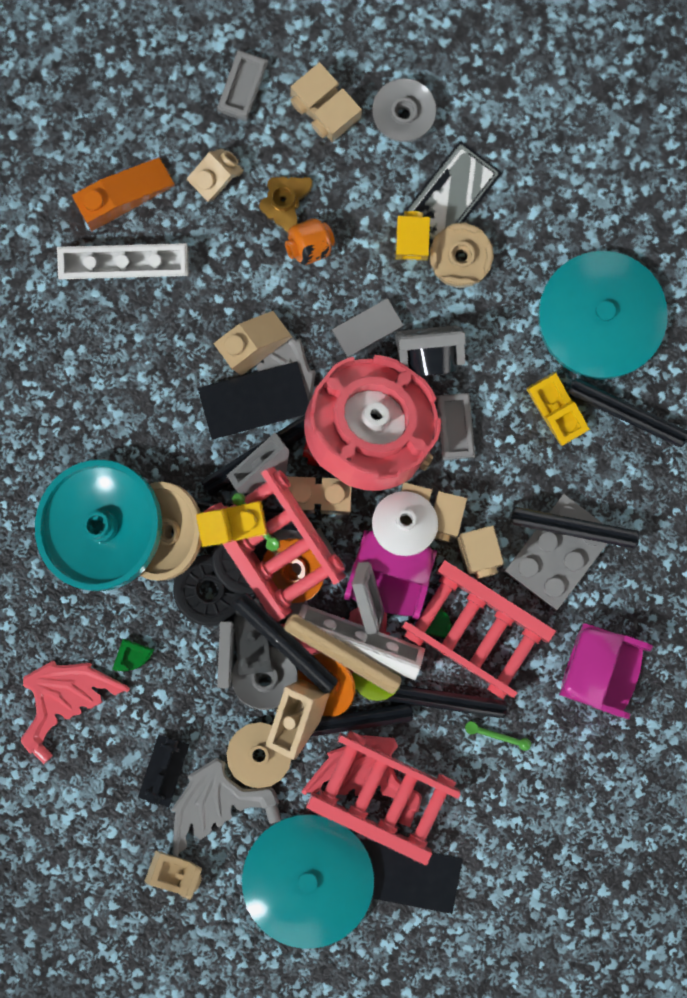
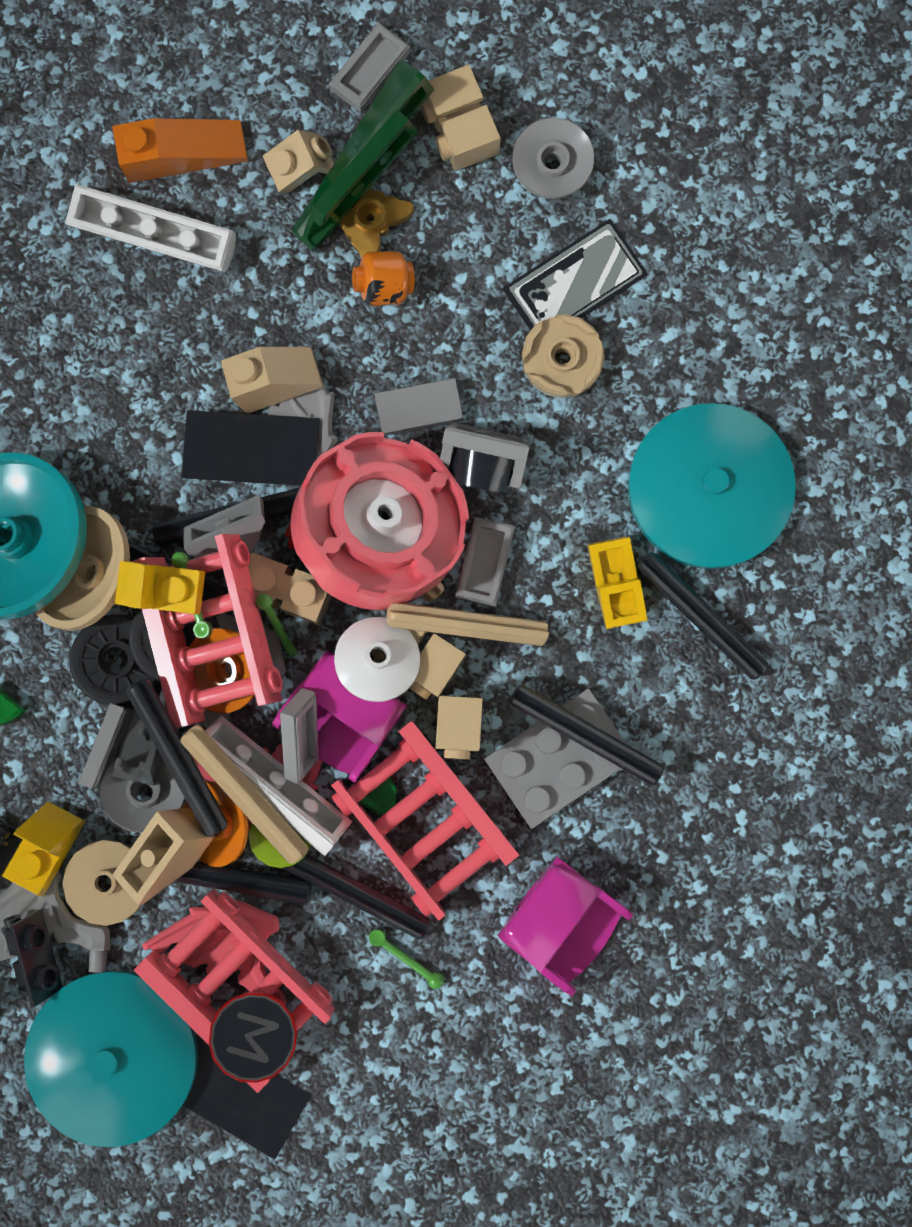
camera: 25 degrees right, 0 degrees up
yellow brick [395,211,430,261] -> none
none -> black hinge [1,909,63,1007]
none -> yellow slope [2,802,86,897]
none -> black tile [209,992,297,1083]
none -> bright green hinge [256,593,298,658]
none -> dark green wedge [292,61,434,252]
none -> tan axle [386,603,549,646]

